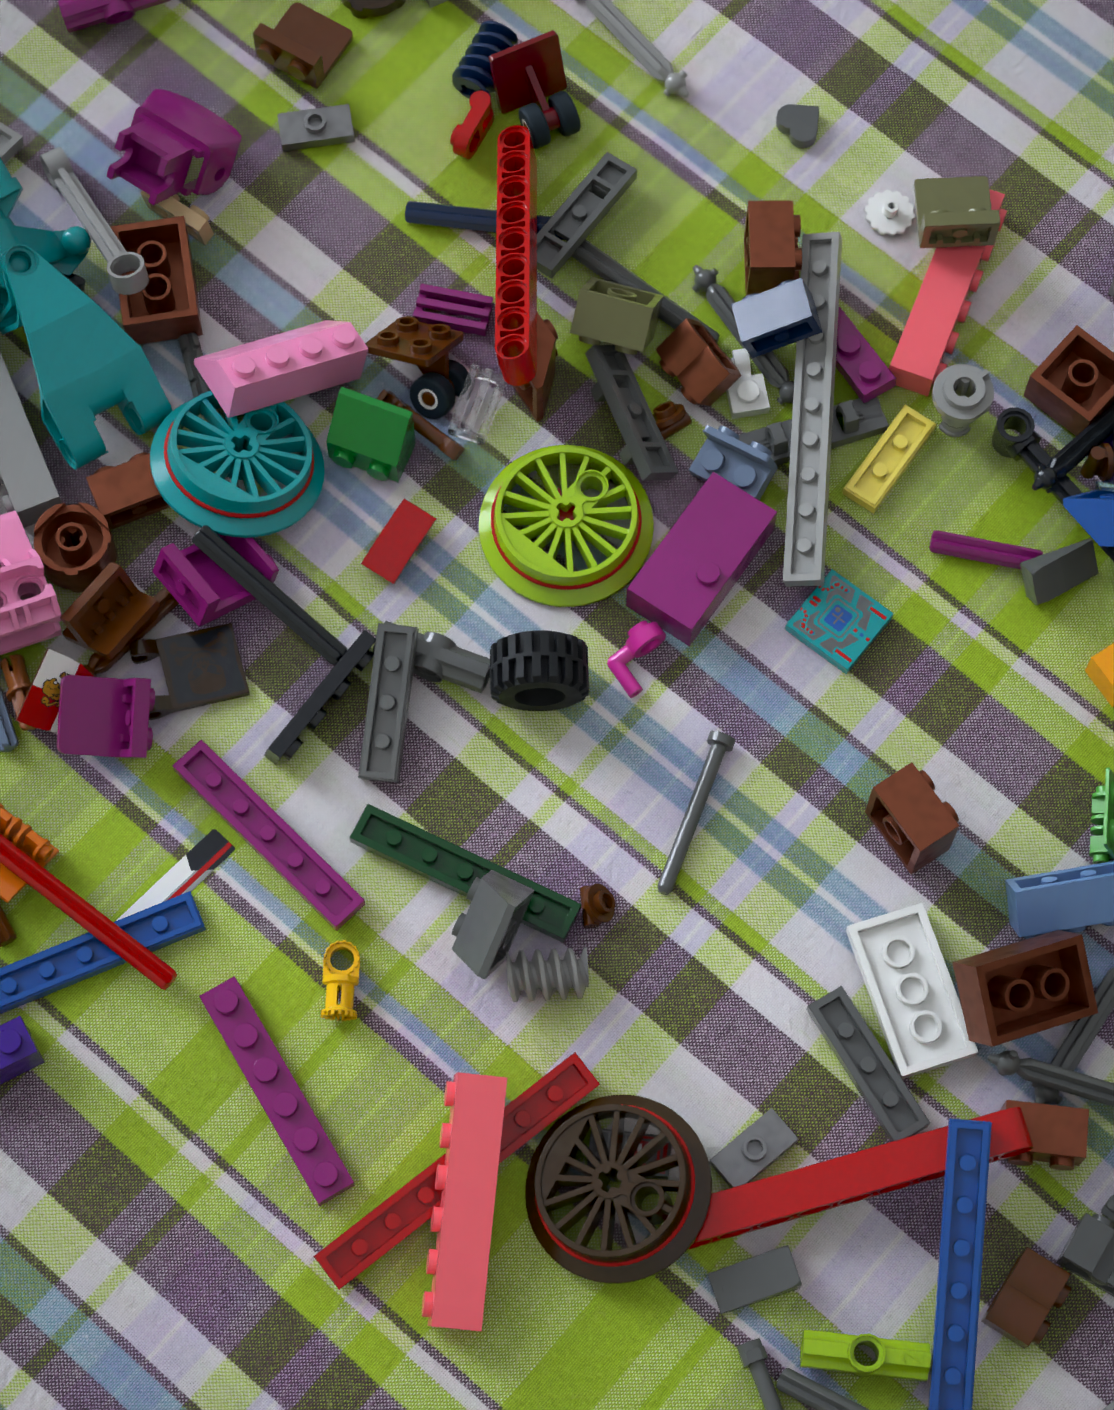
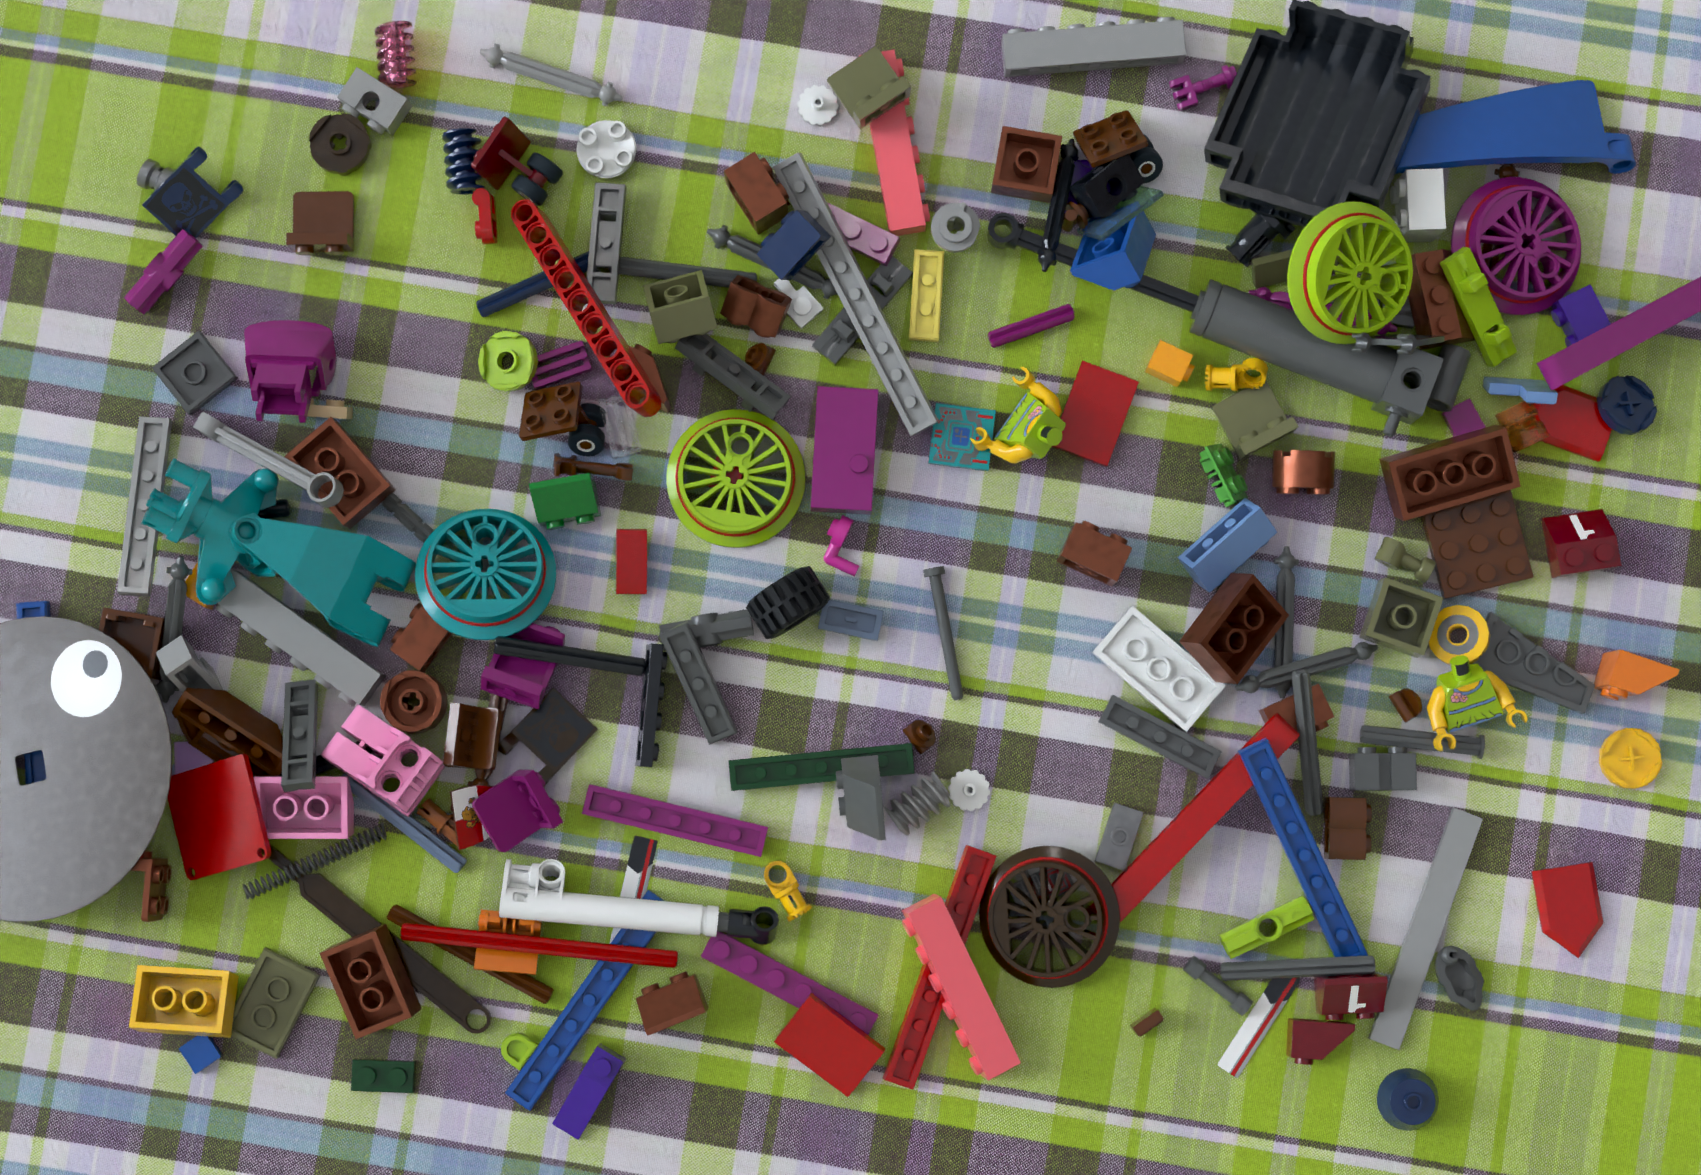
camera: 30 degrees left, 15 degrees up
bright pink slope [194,320,368,418] -> none
flat silver plate [277,104,355,152] -> none
sand blue bracket [688,425,778,500] -> none
dark grey slope [708,1245,802,1315] -> none
dark grey tile [776,104,819,148] -> none
dark grey slope [1020,538,1099,605] -> none
none -> dark grey tile [152,330,238,416]
none -> lime tile [478,331,538,392]
none -> white piece [499,859,779,945]
none -> white dish [577,120,637,179]
none -> copper slope [636,971,709,1036]
none -> red tile [774,993,885,1097]
none -> sand blue plate [818,600,884,641]
none -> white piece [948,769,990,811]
none -> torso [970,367,1066,464]
none -> red tile [1052,360,1139,467]
none -> reddish brown tile [1130,1008,1164,1037]
none -> dark grey axle [1292,669,1324,816]

